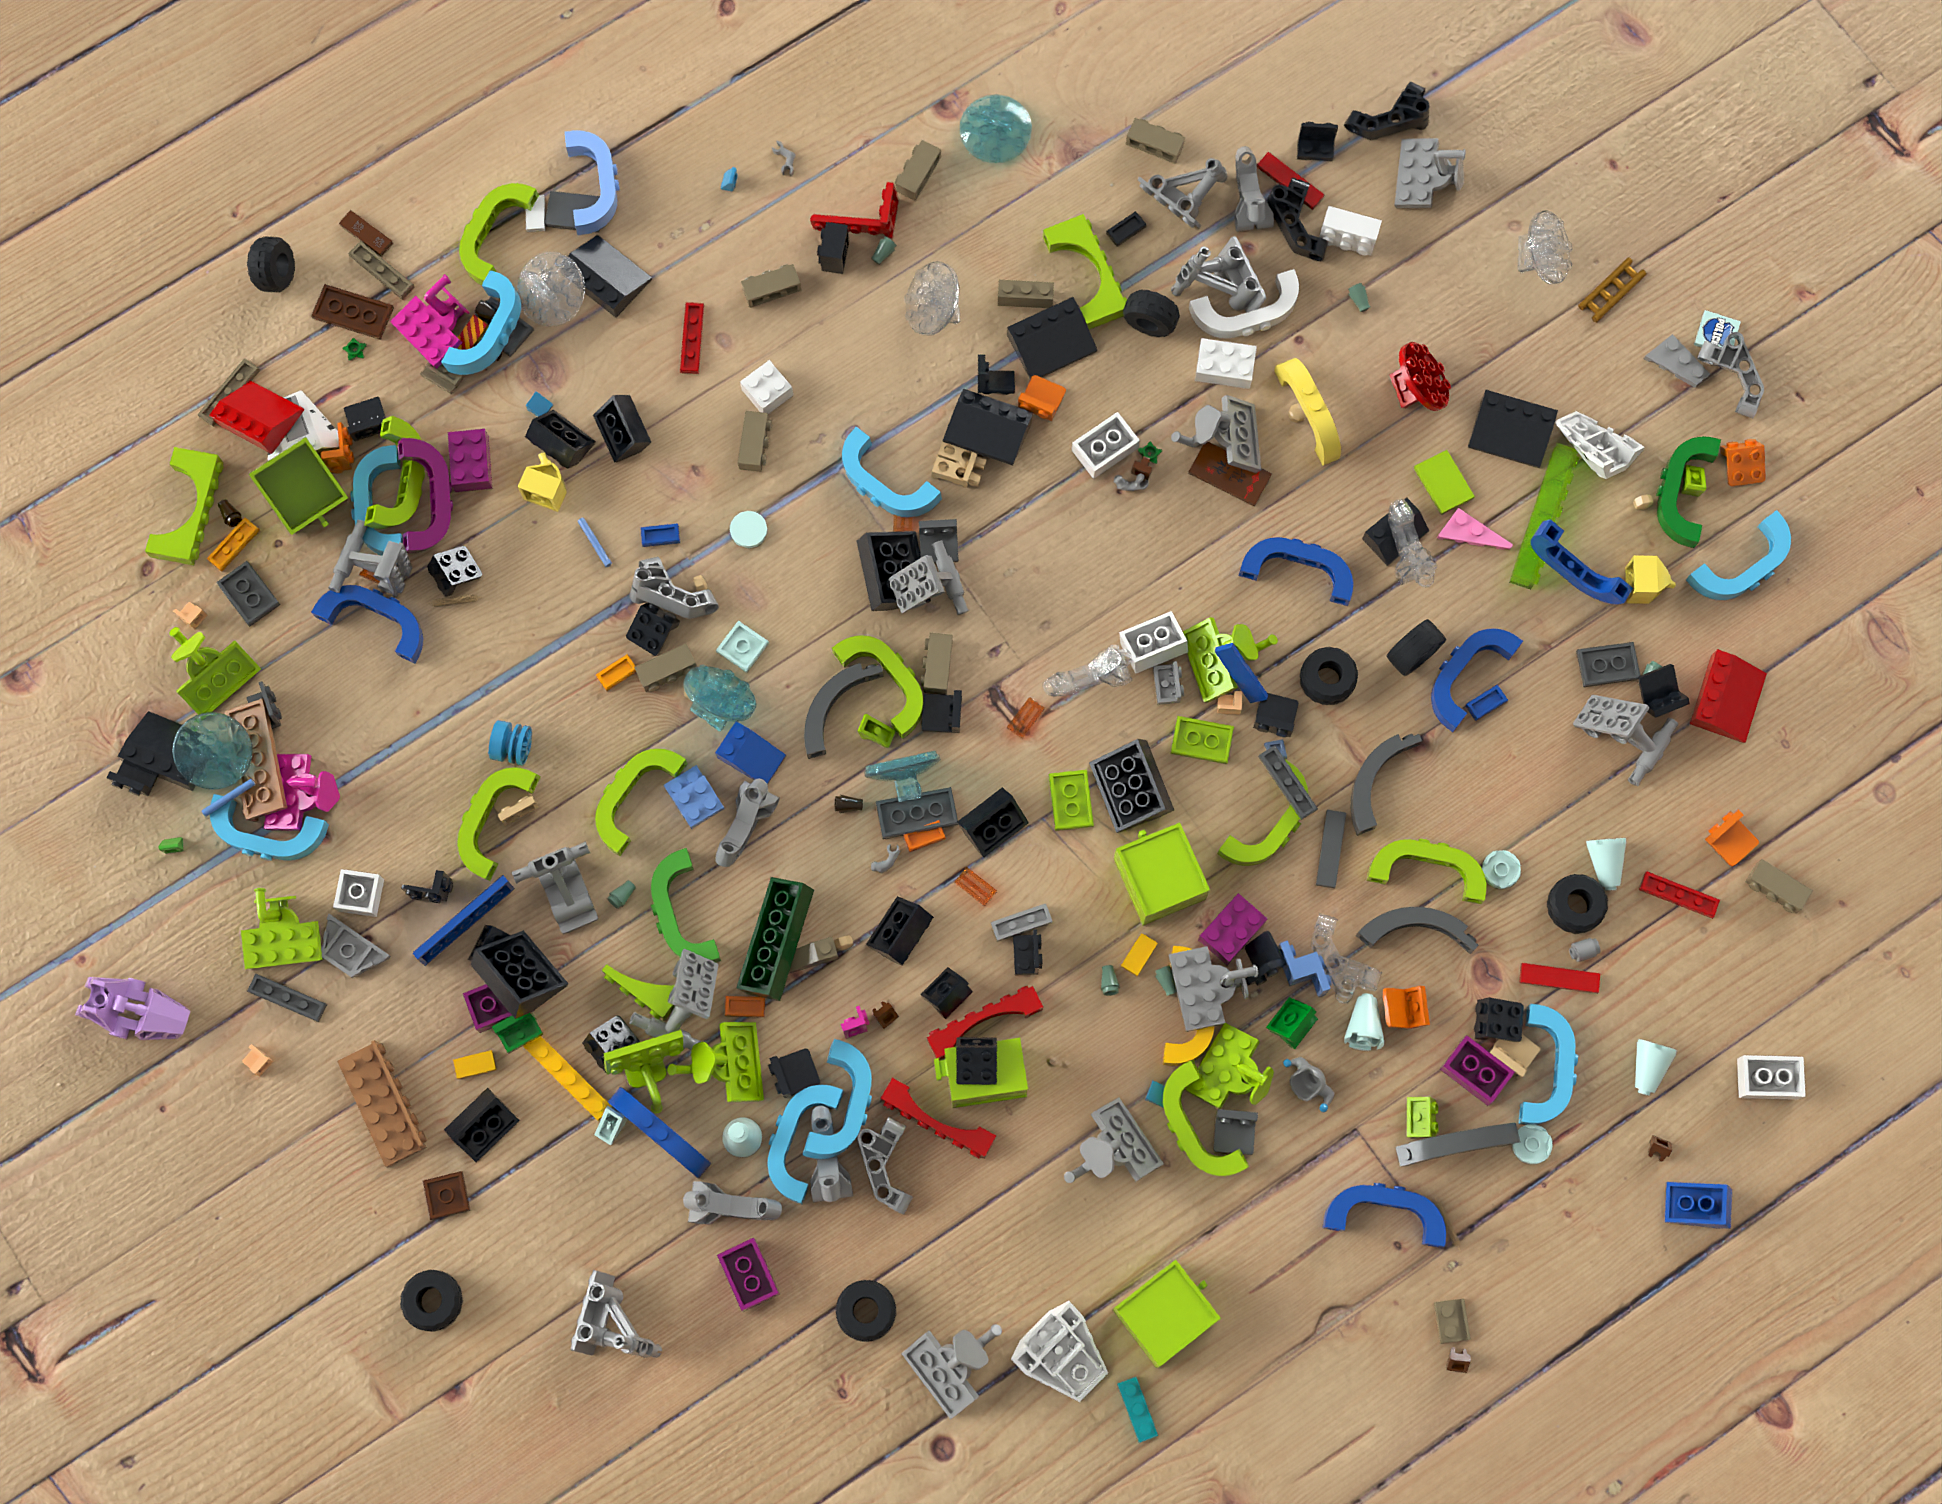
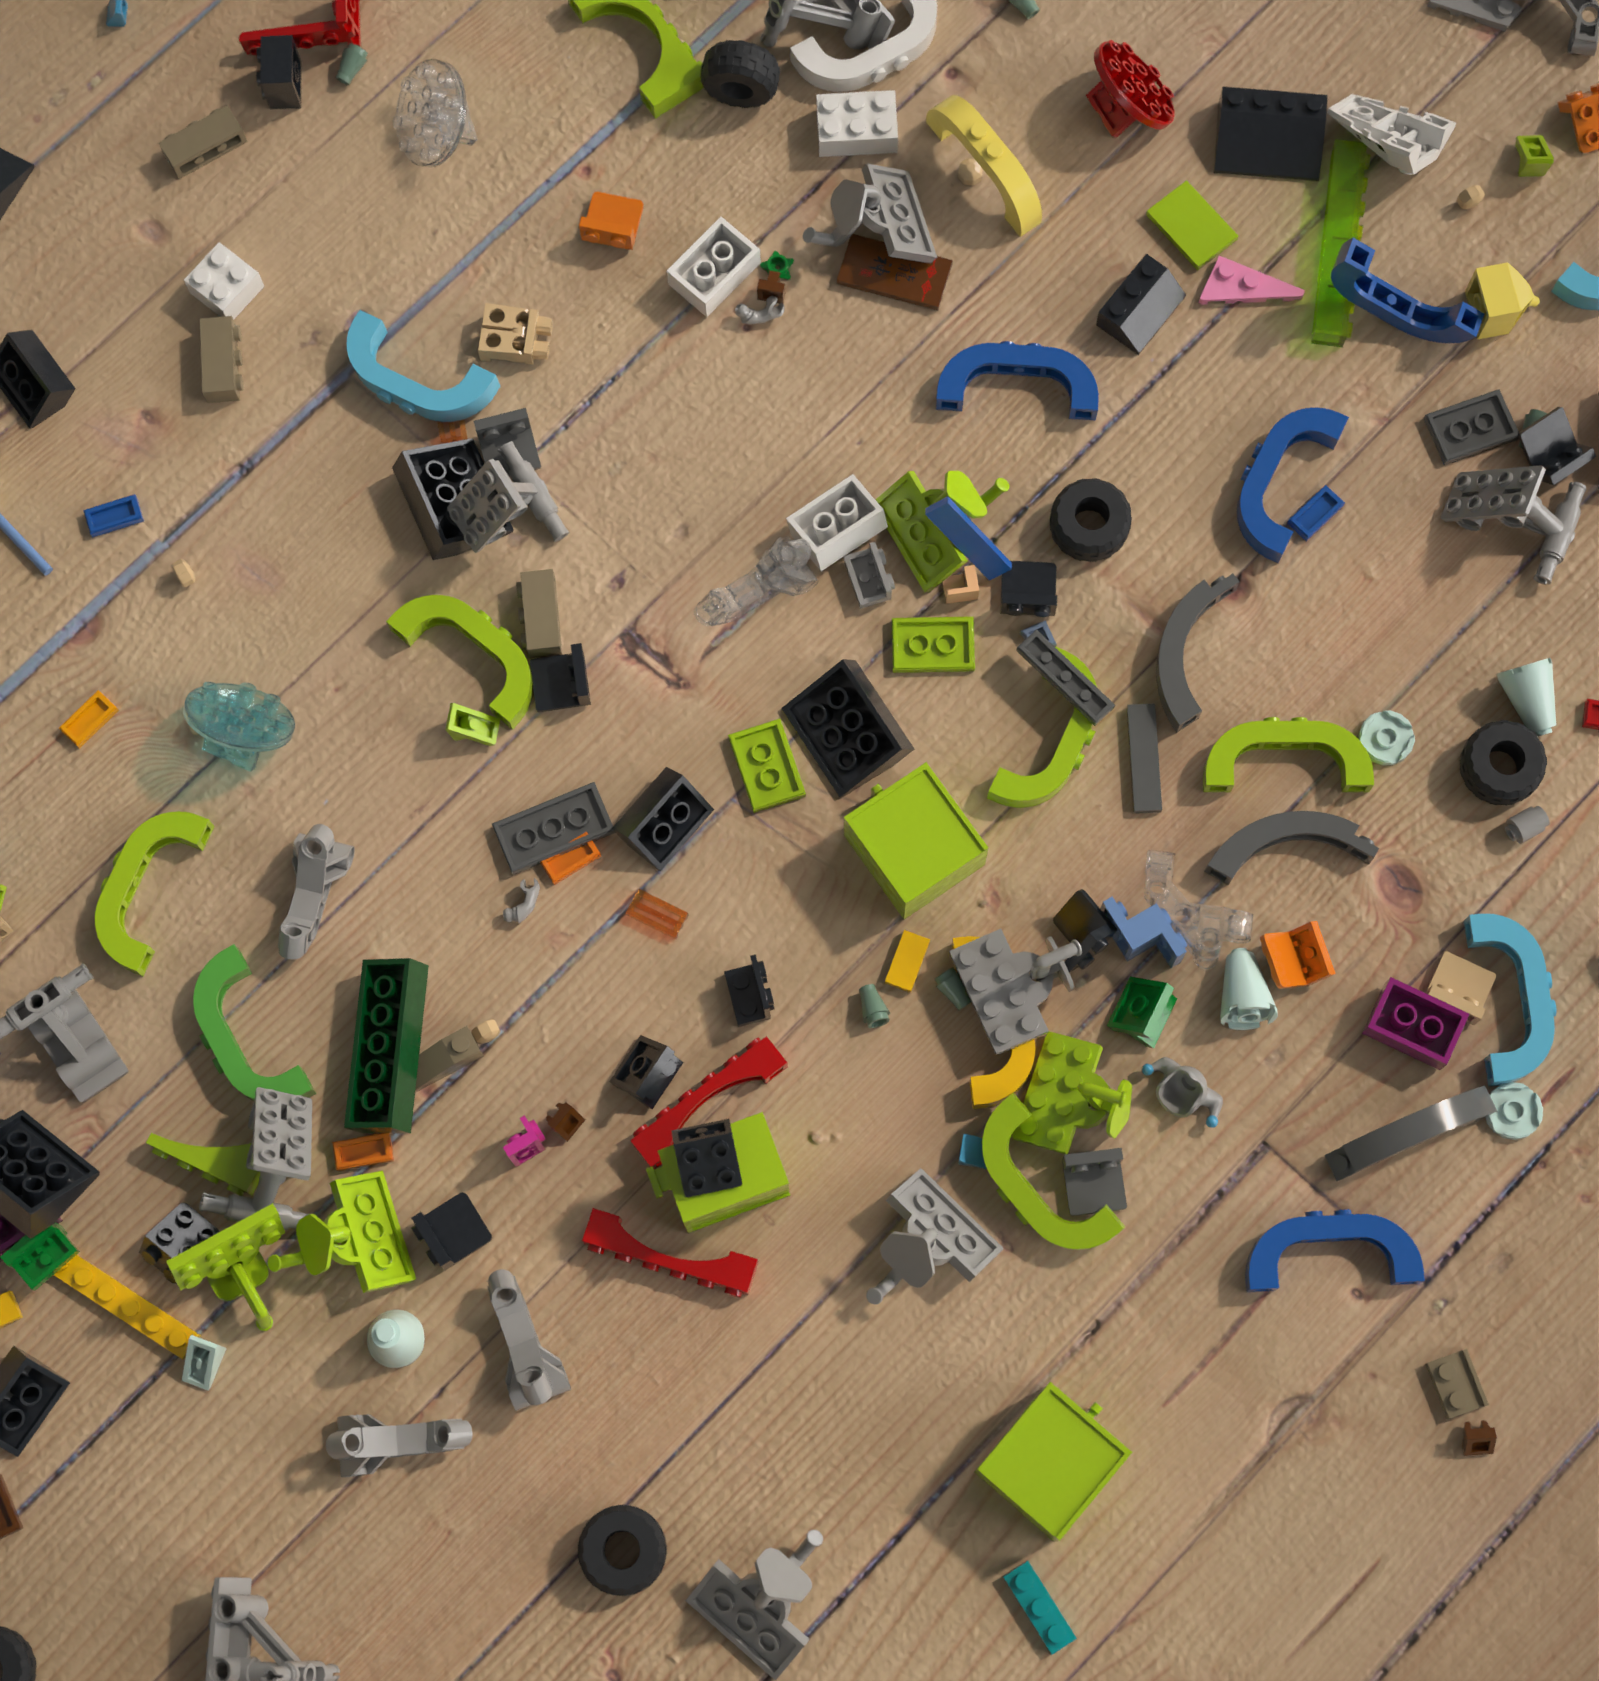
camera: 10 degrees left, 0 degrees up
sand green cone [607,880,636,909] -> none
blue arch [608,1087,712,1179] -> none
black bracket [626,602,680,656] -> none
light grey connector [630,557,719,619] -> none
dark tan brick [634,643,697,692] -> none
medium blue bracket [664,765,725,829] -> none
red tile [680,302,704,374] -> none
blue slope [715,721,786,785] -> none
light aqua tile [716,621,769,673] -> none
magenta brick [717,1237,780,1312] -> none
light aqua tile [730,511,768,548] -> none
medium azure arch [768,1085,844,1204] -> none
medium azure arch [802,1039,872,1159] -> none
dark grey arch [804,663,884,759] -> none
dark brown cone [834,794,863,813] -> none
light grey connector [857,1117,913,1215] -> none
clear light blue bracket [864,750,941,802] -> none
black slope [866,896,934,966] -> none
black slope [943,388,1033,466] -> none
black bracket [978,354,1015,395] -> none
light grey plate [991,903,1052,942] -> none
dark tan brick [998,280,1054,308] -> none
black slope [1007,297,1097,380] -> none
clear orange tile [1007,697,1045,739] -> none
white wedge [1011,1301,1108,1402] -> none
magenta brick [1198,893,1268,966] -> none
black tyre [1387,619,1446,676] -> none
clear connector [1388,499,1437,588] -> none
lime bracket [1407,1097,1439,1138] -> none
tan piece [1434,1196,1460,1250] -> none
black bracket [1474,997,1524,1042] -> none
red tile [1519,963,1601,994] -> none
green arch [1656,436,1721,548] -> none

